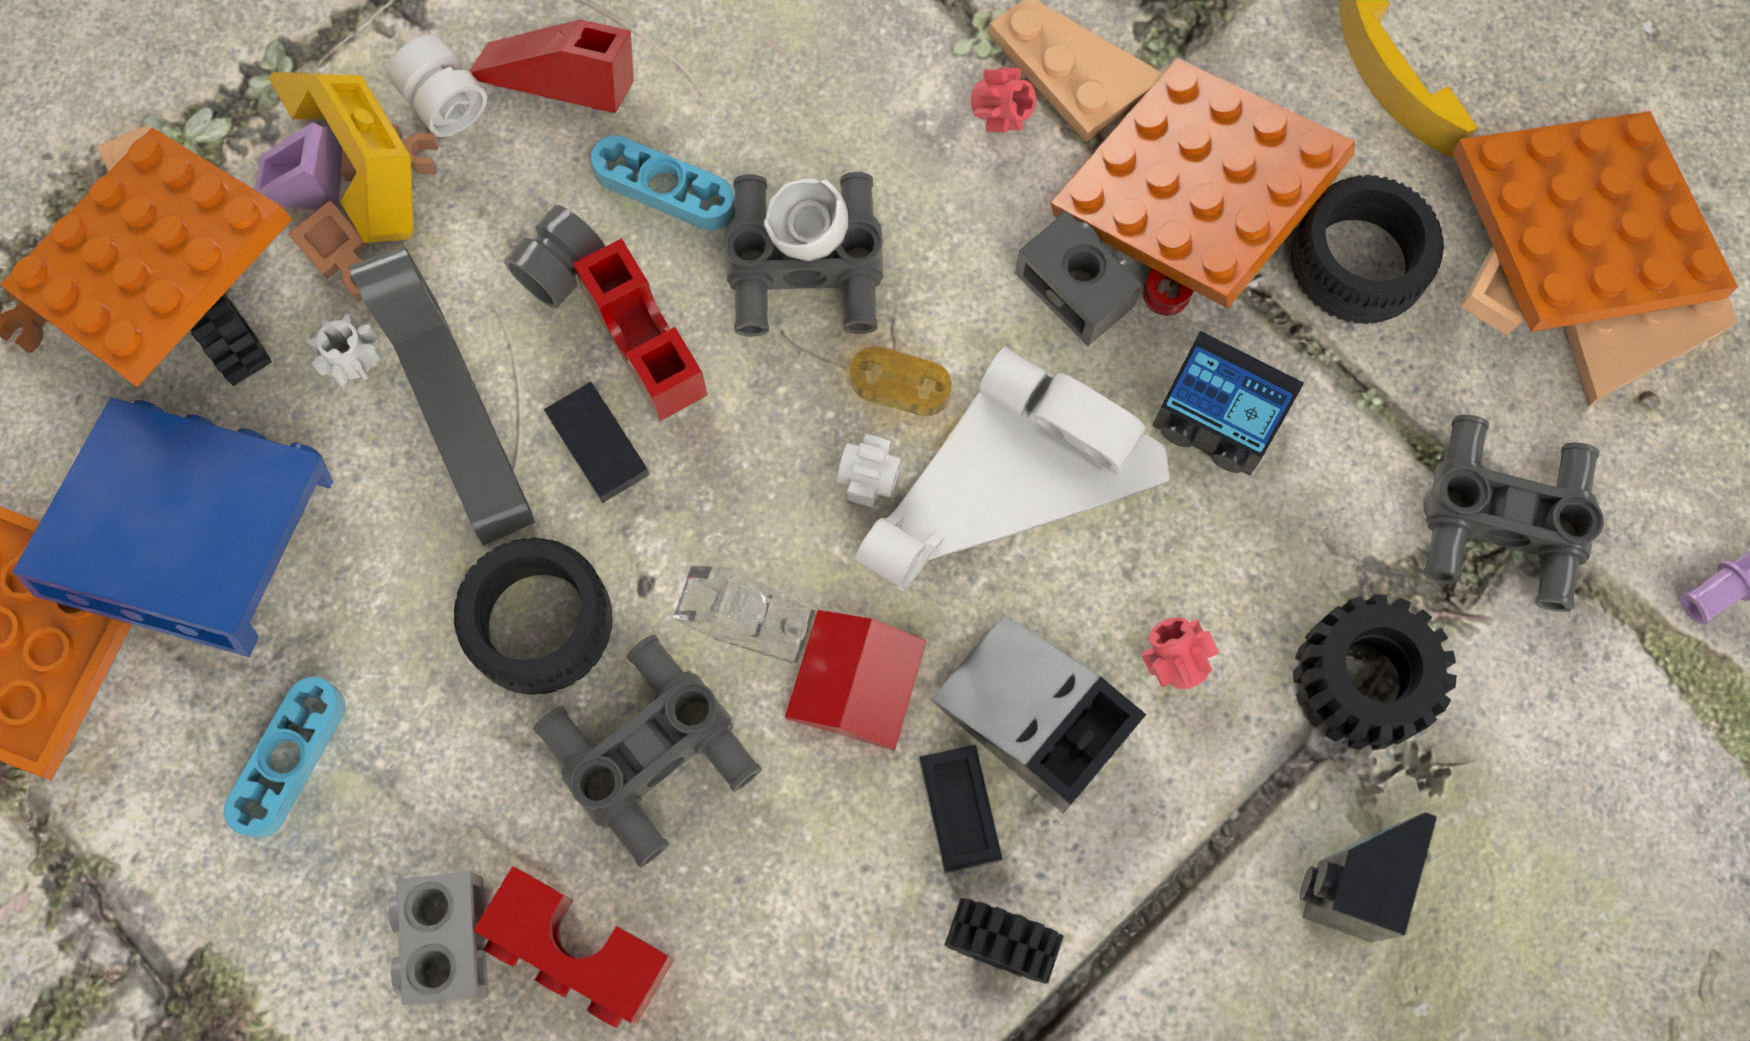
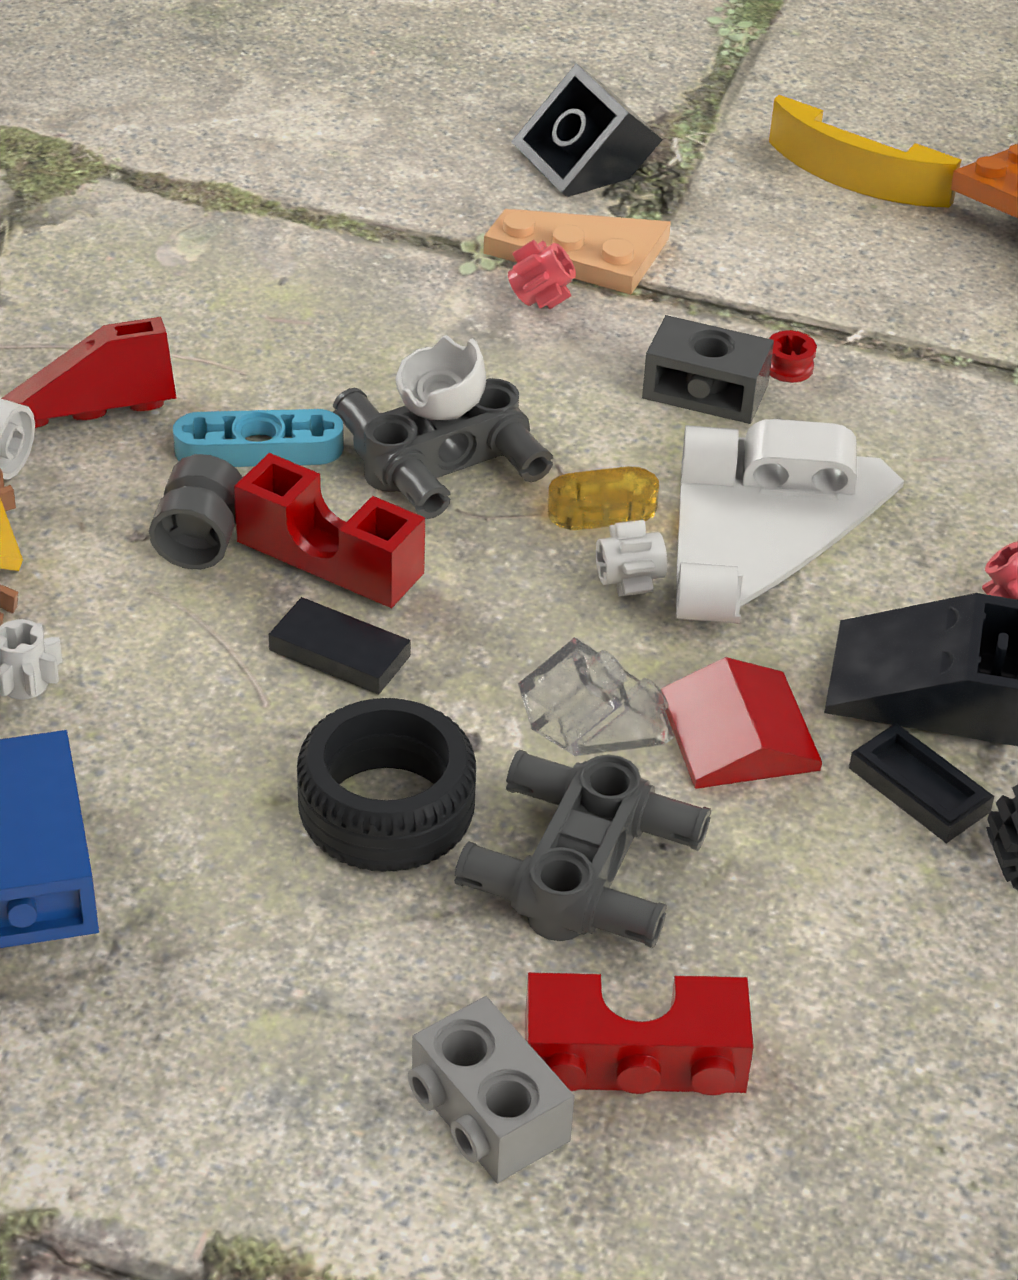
camera: 30 degrees left, 30 degrees down
medium azure beam [224,677,345,838] -> none
dark grey beam [349,243,536,546] -> none
orange plate [1051,58,1355,309] -> none
slope [1152,331,1304,476] -> none
black tyre [1291,175,1444,324] -> none

